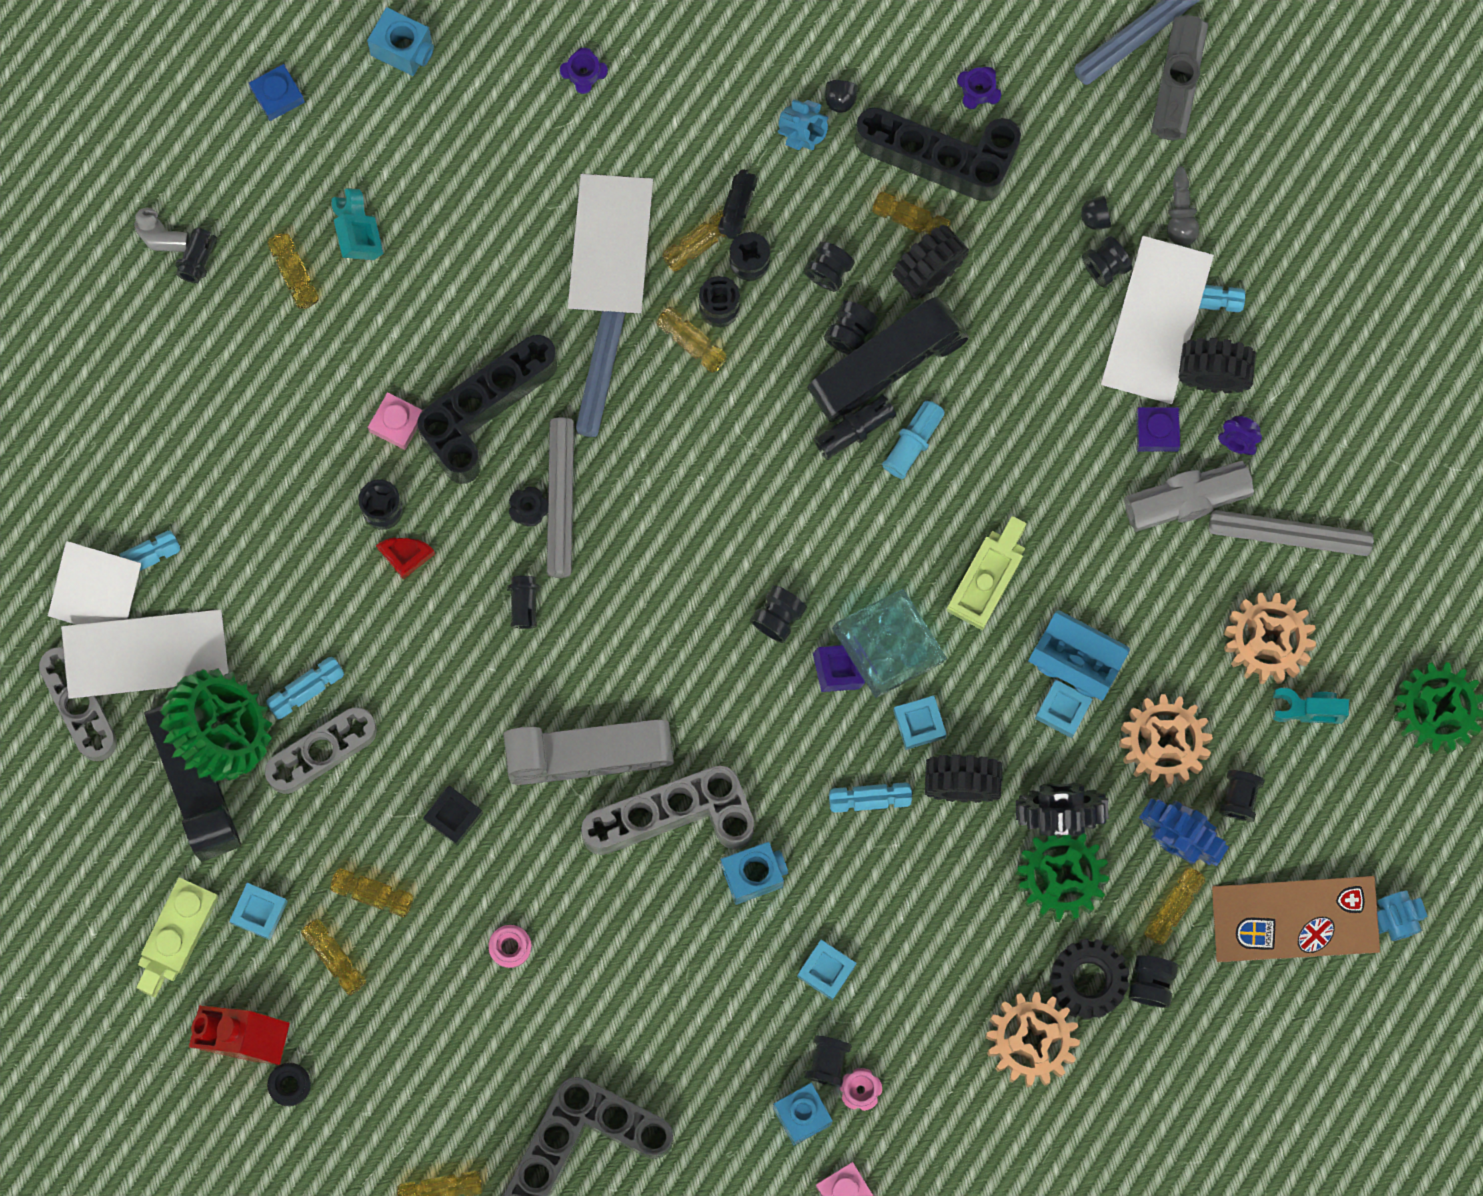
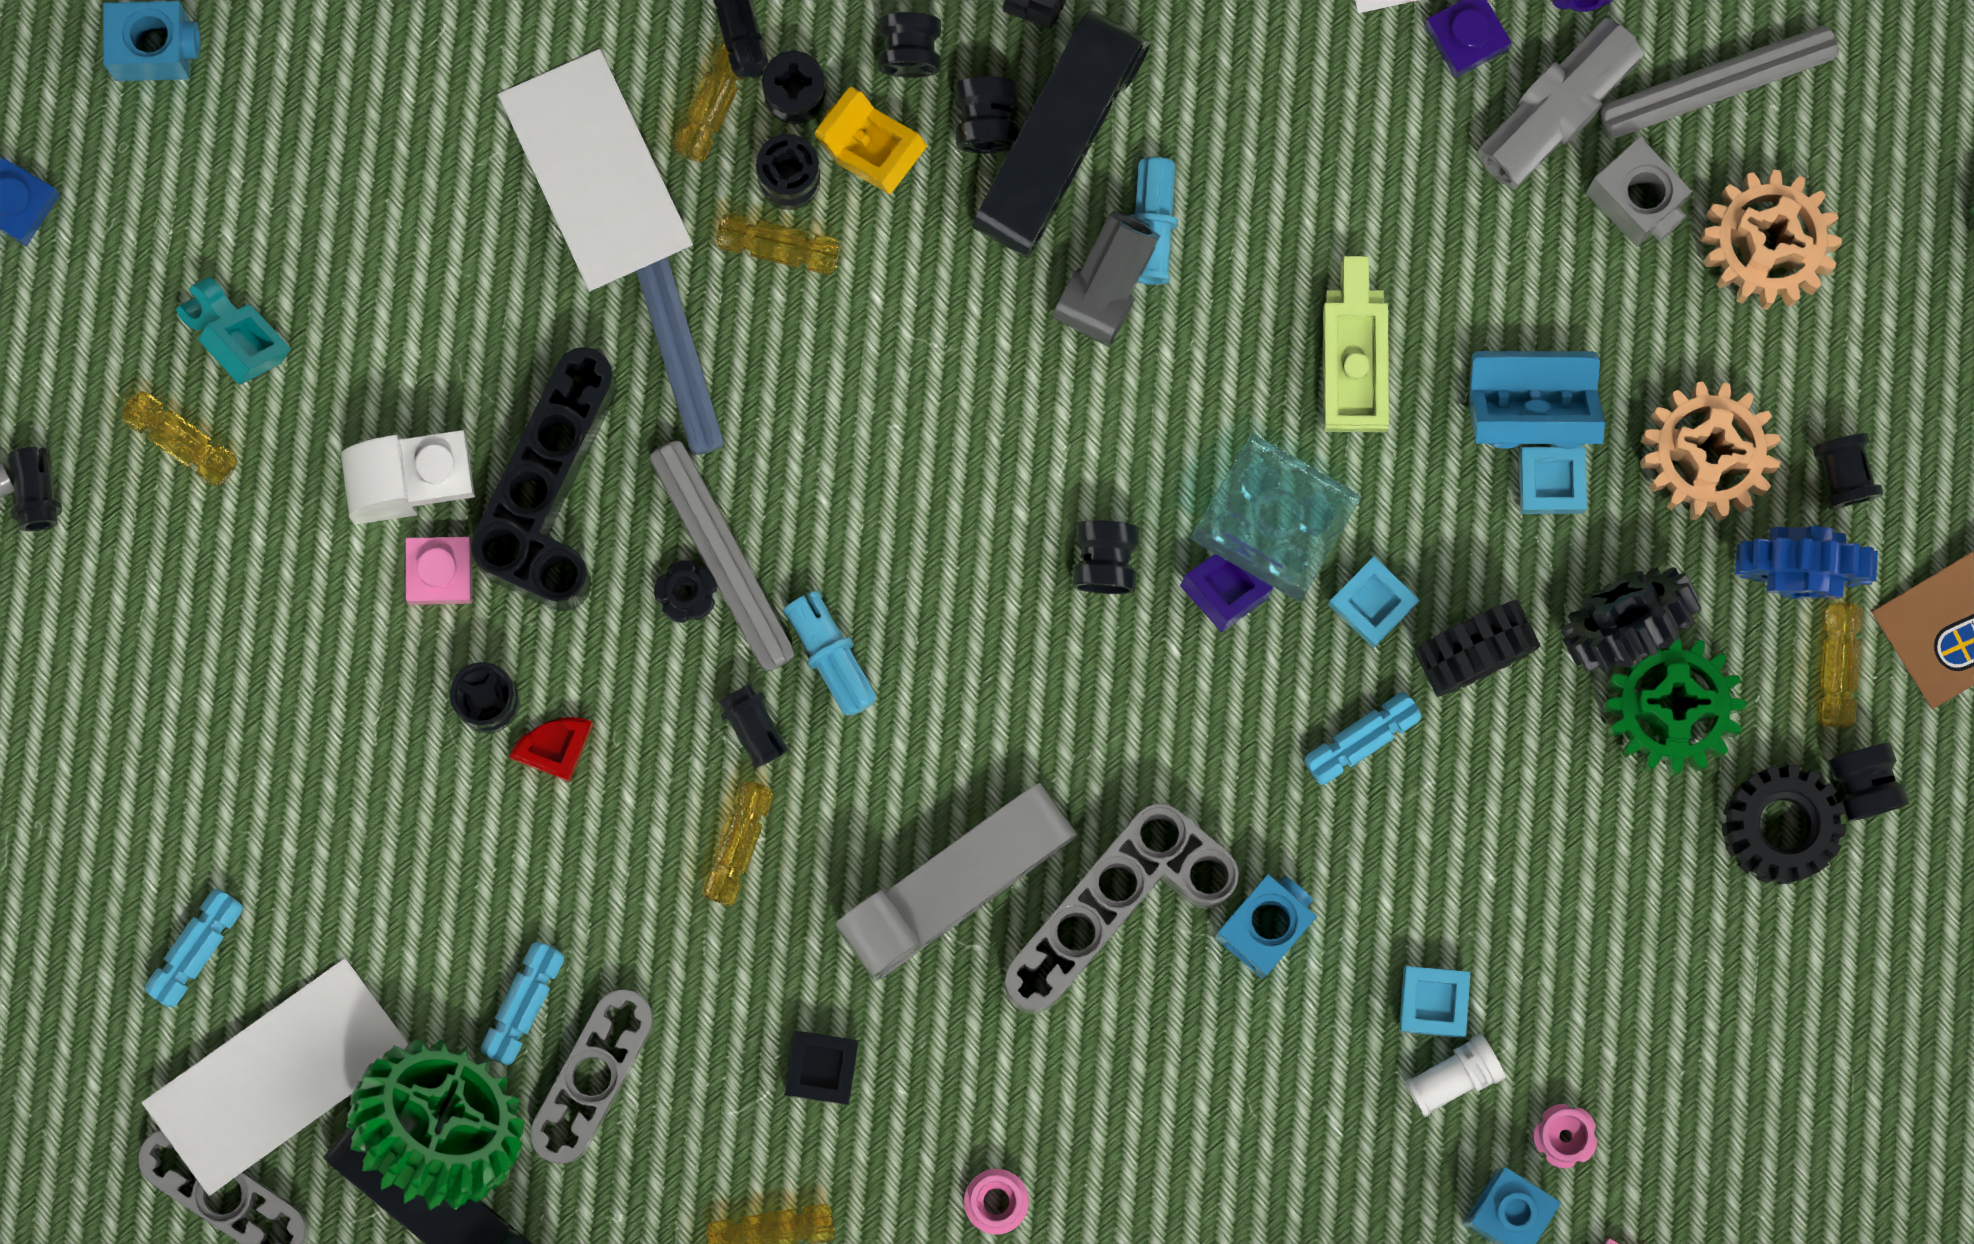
camera: 30 degrees left, 5 degrees up
white sticker [48,541,141,625] -> none
black bush [804,1035,852,1088] -> none
black pin [814,394,896,460] -> none
light nougat gear [986,992,1080,1087] -> none
teal plate [1273,688,1349,724] -> none
none -> white brick [341,430,475,525]
none -> clear yellow axle [702,781,773,906]
none -> medium azure axle [783,591,876,716]
none -> yellow bracket [815,87,928,195]
none -> dark grey piece [1052,211,1160,347]
none -> white pin [1404,1033,1506,1118]
none -> light grey brick [1585,137,1692,247]

